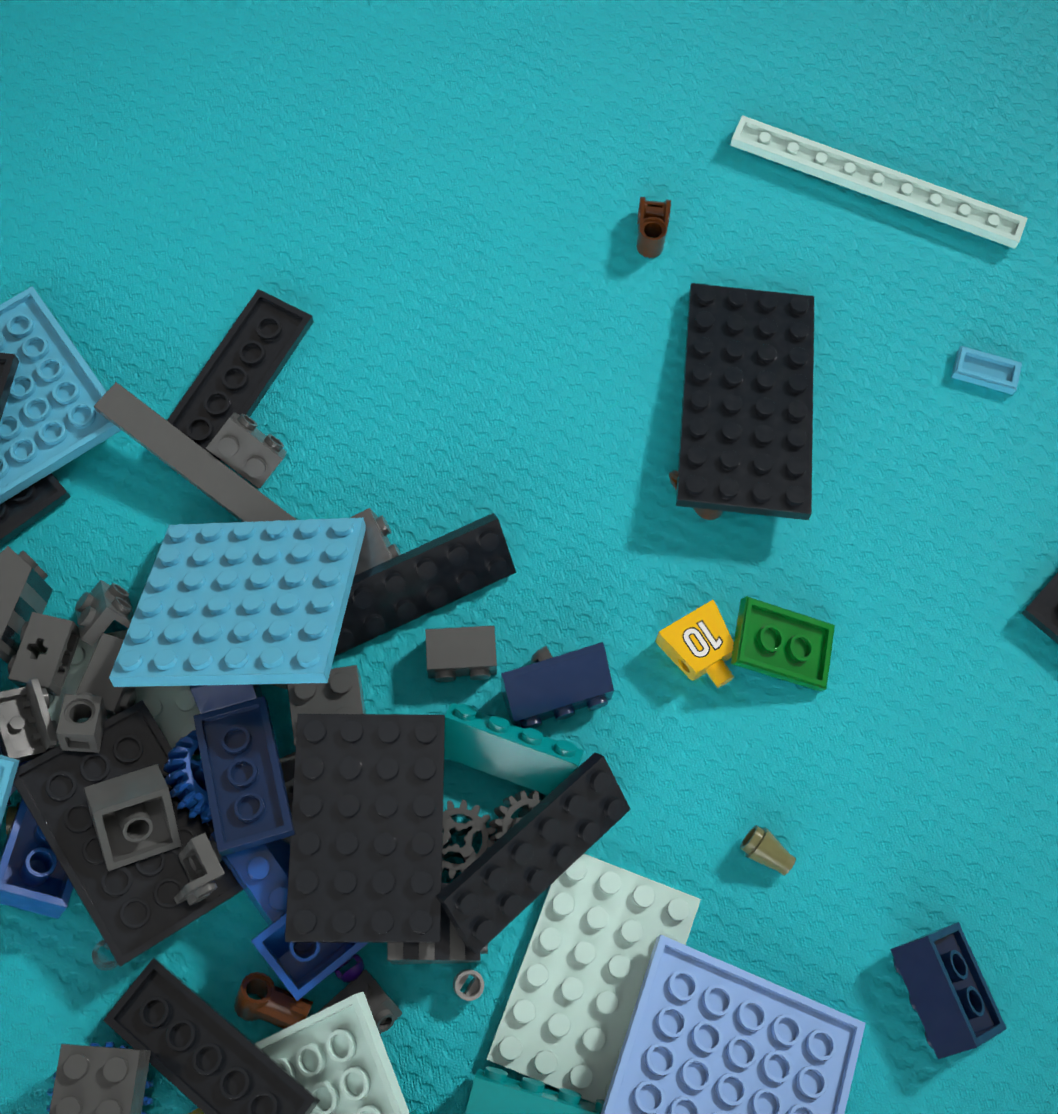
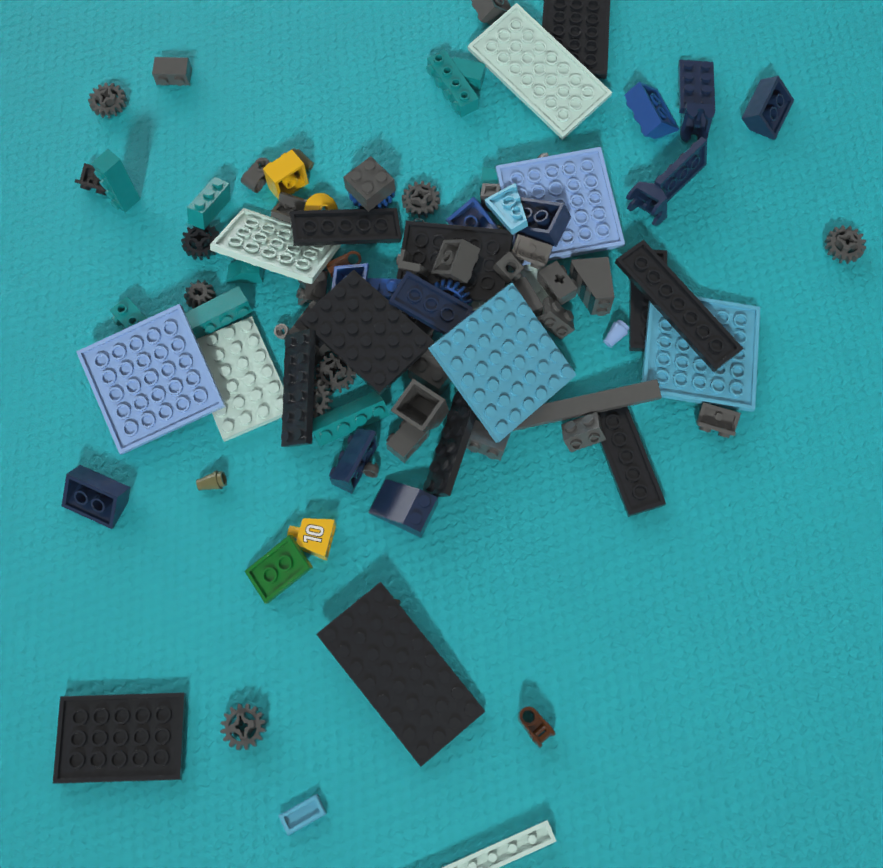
camera: 140 degrees right, 0 degrees up
none -> dark grey gear [220,703,267,750]
none -> dark blue slope [369,479,438,538]
none -> dark grey slope [391,379,449,432]
none -> dark grey gear [402,181,440,219]
none -> light blue cone [603,320,630,348]
none -> dark grey bracket [696,402,741,438]

